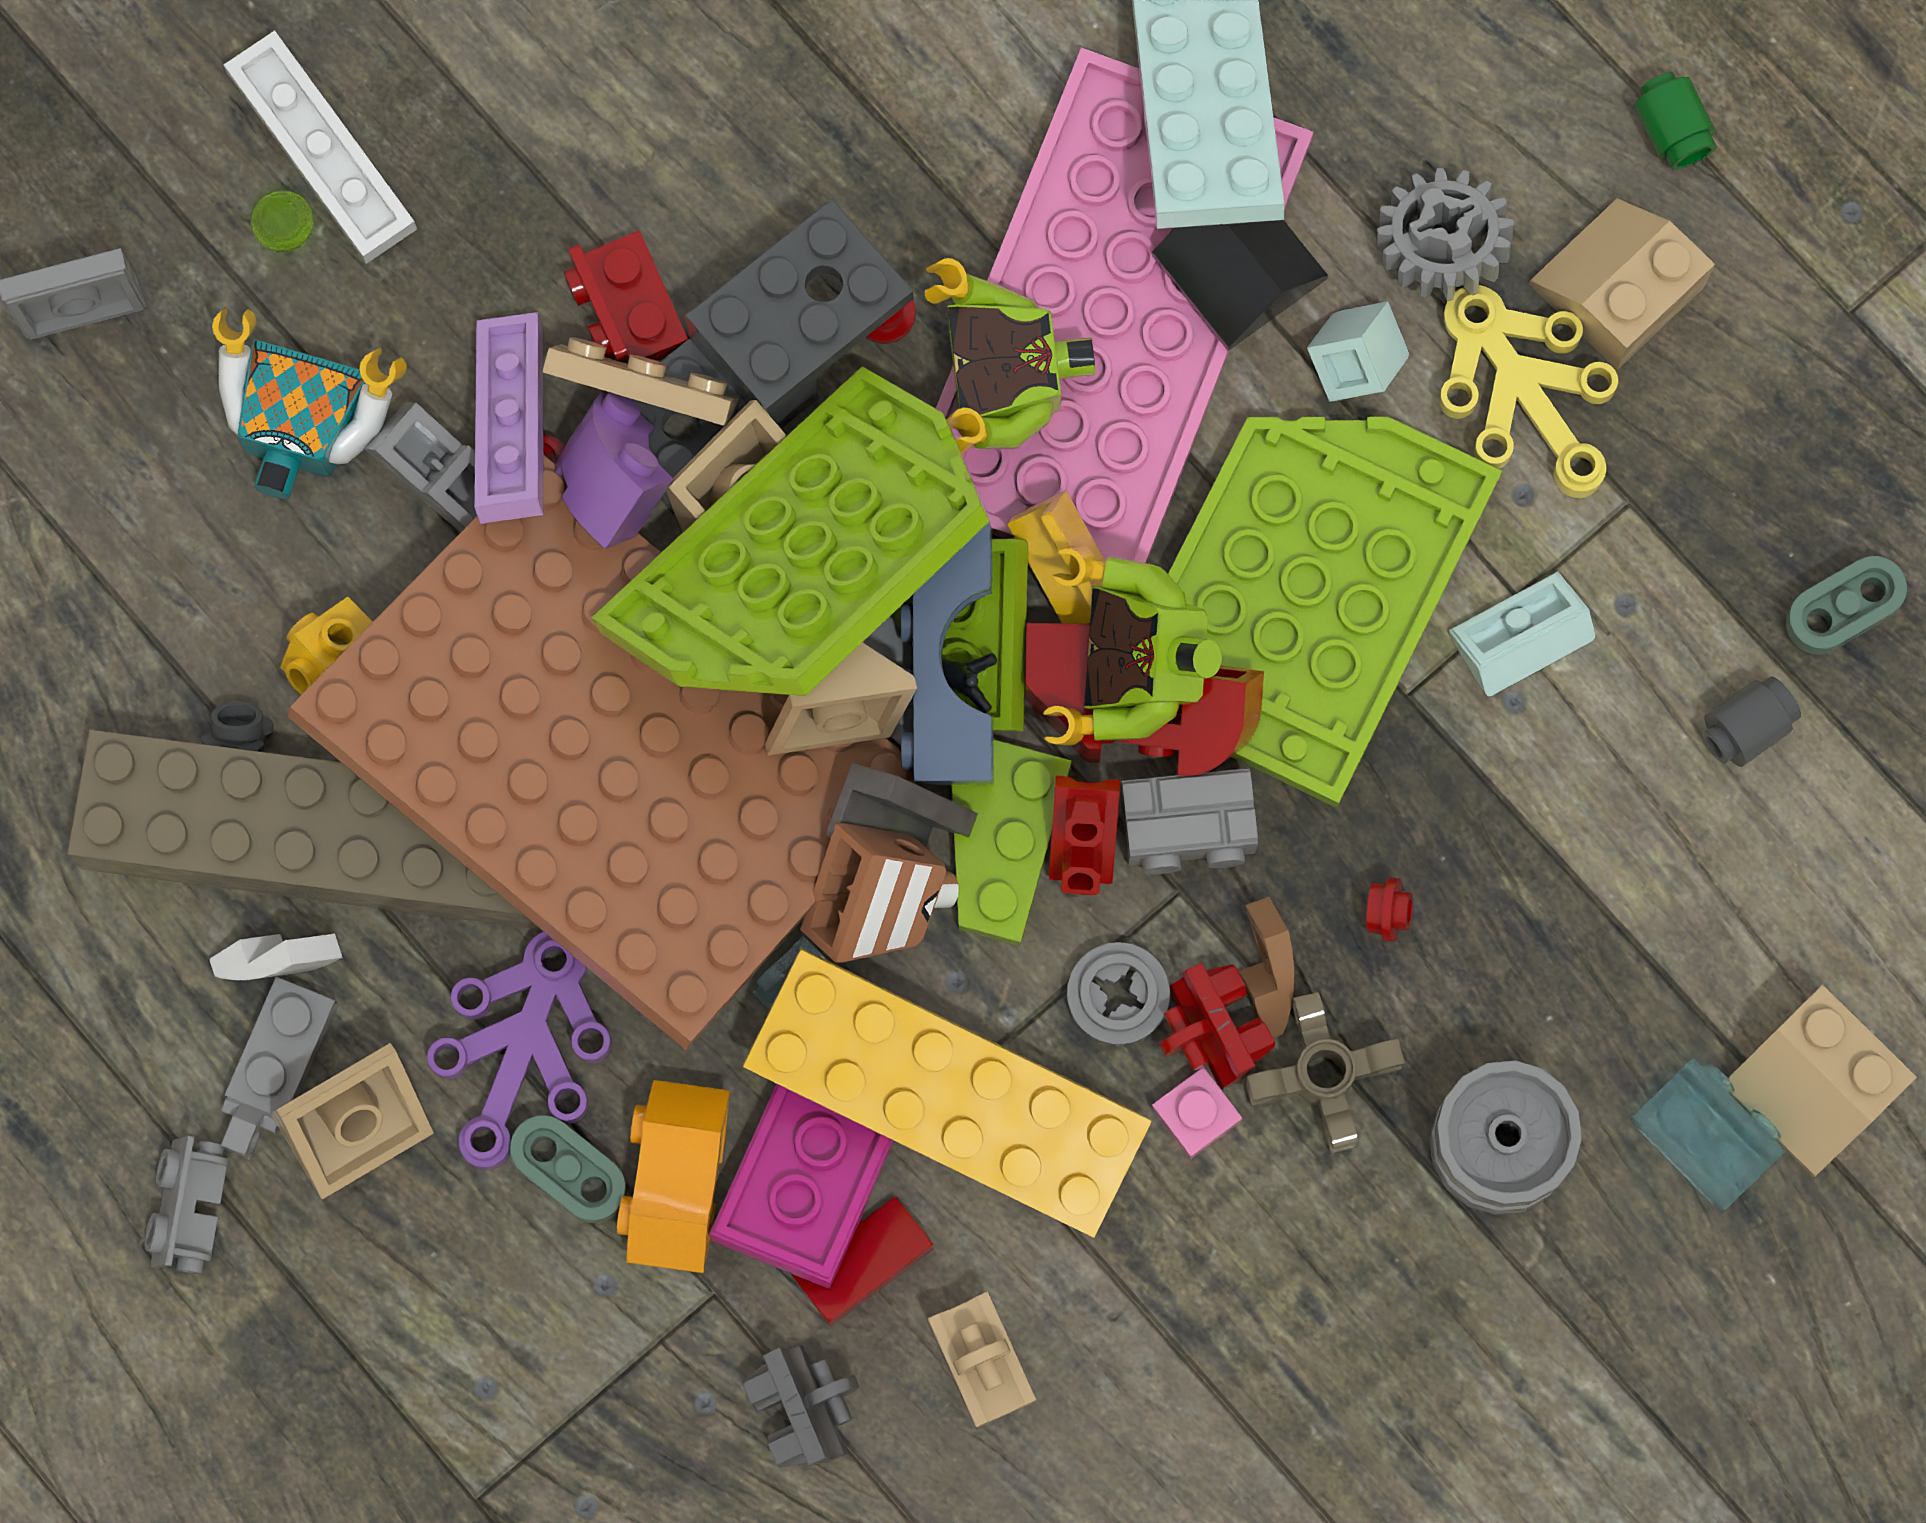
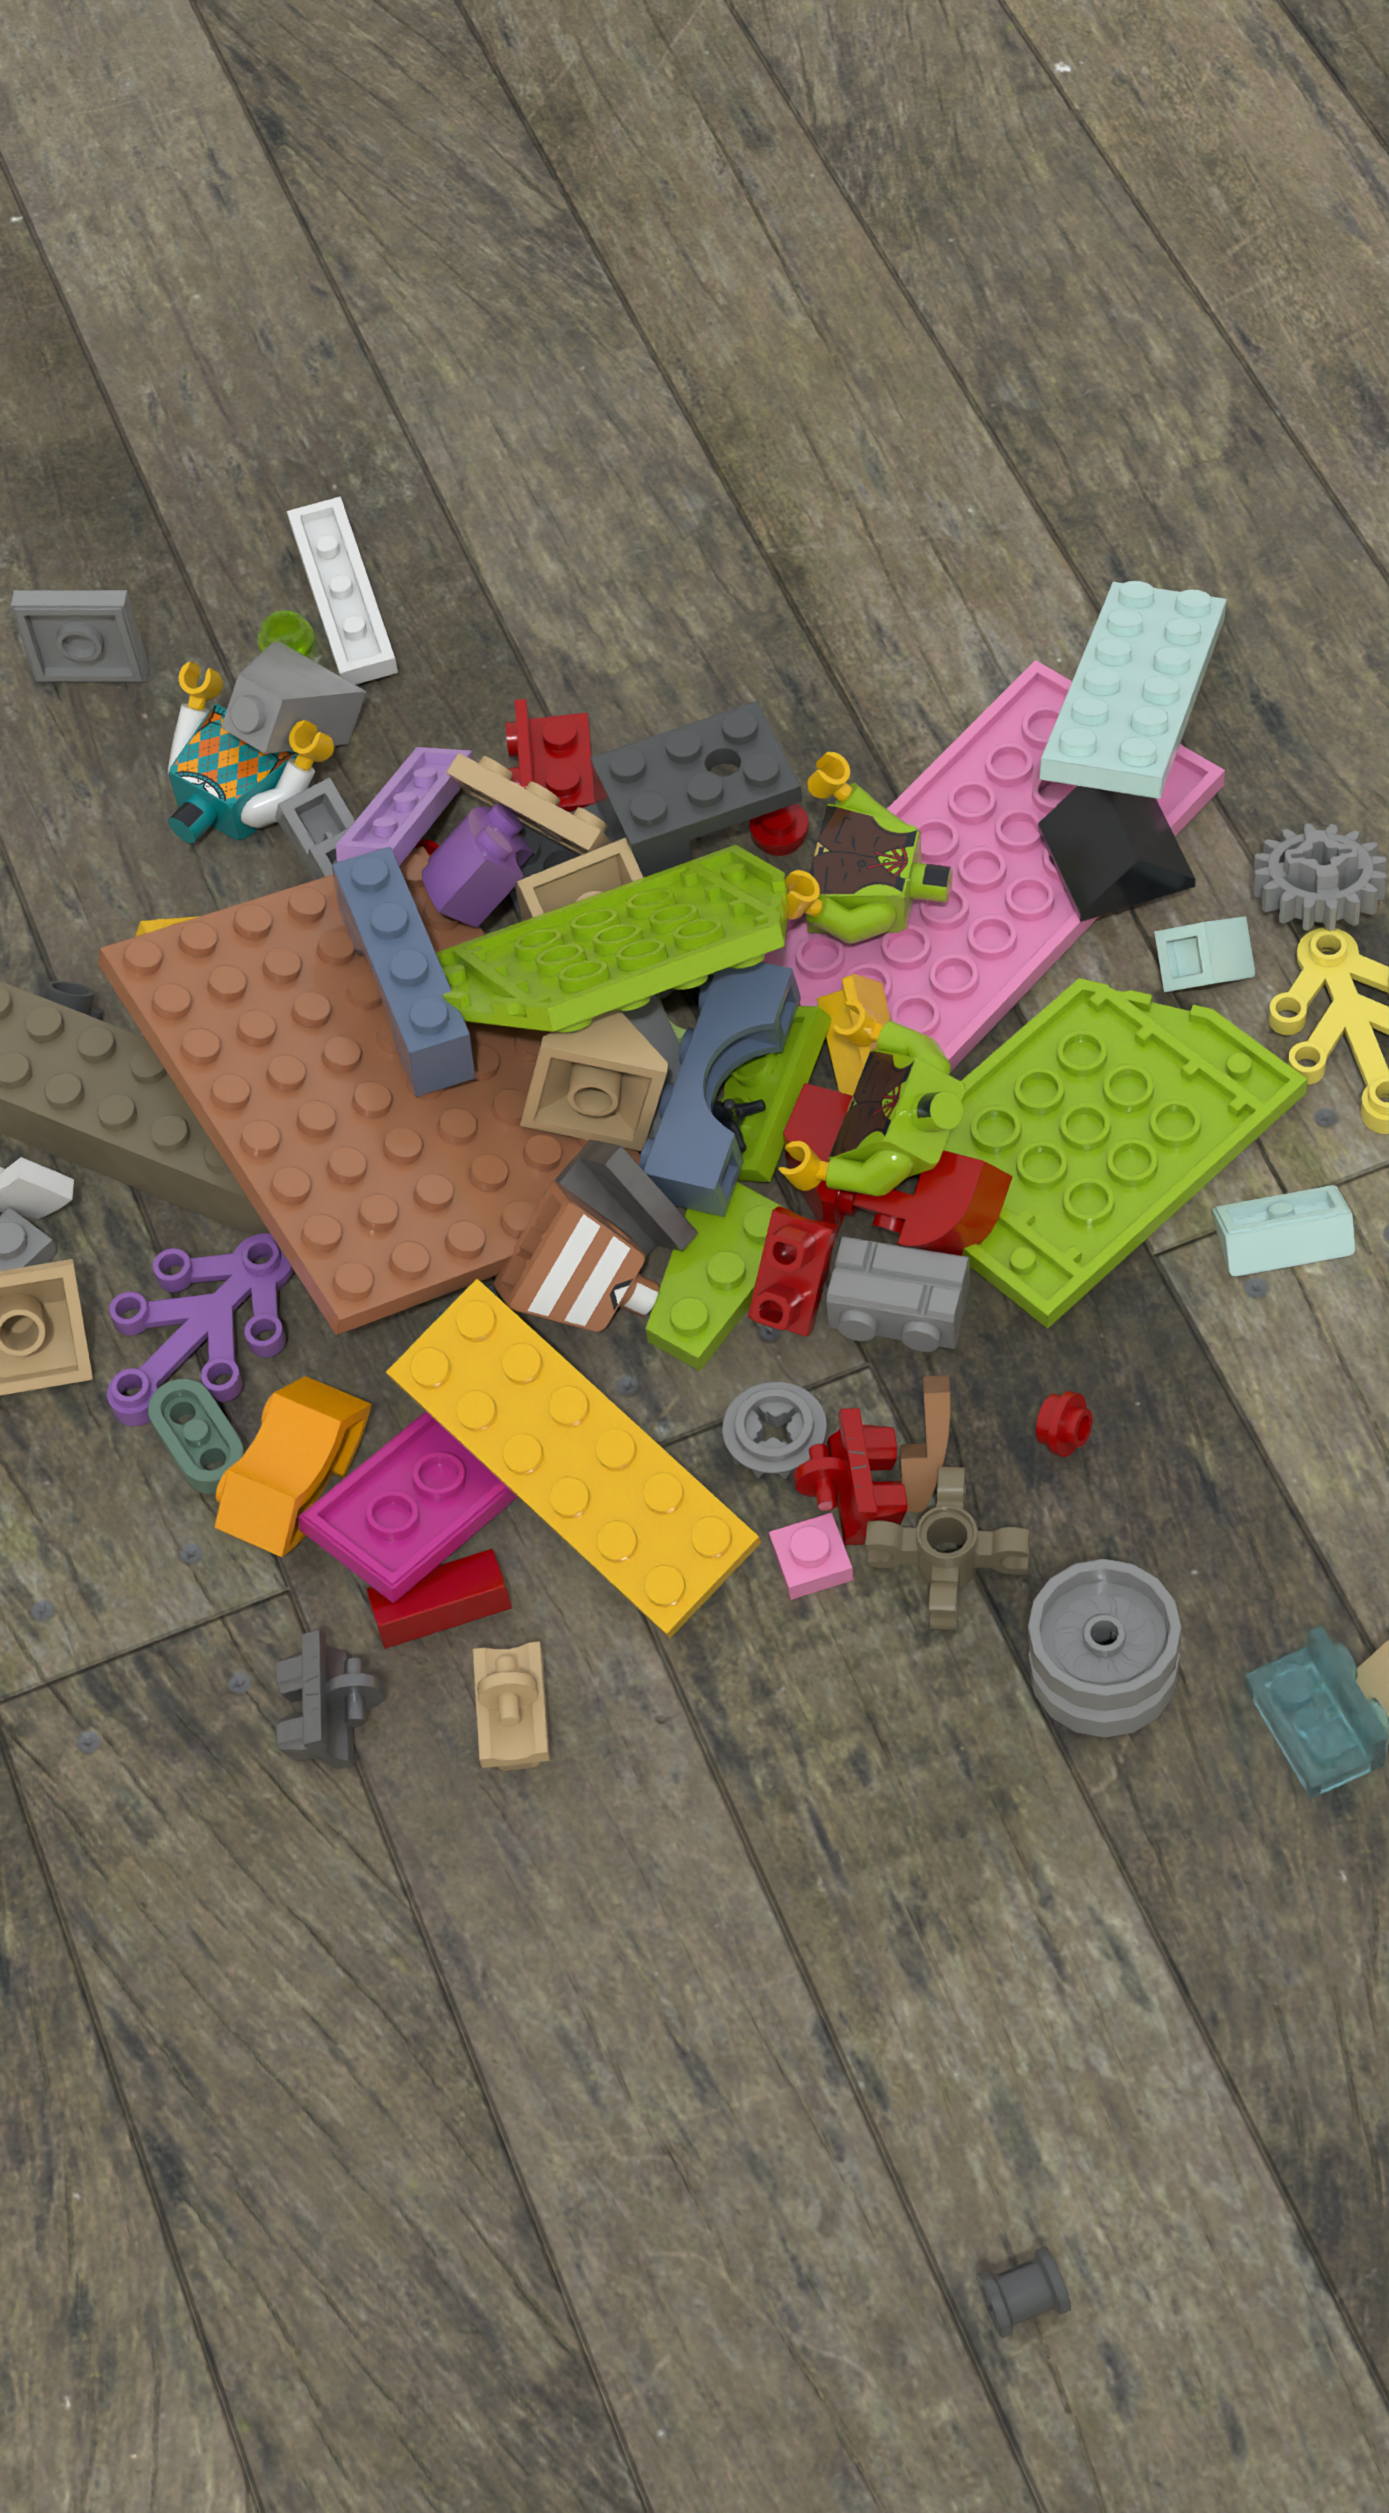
camera: 25 degrees right, 20 degrees down
none -> light grey slope [221,642,366,754]
none -> sand blue arch [332,846,475,1097]

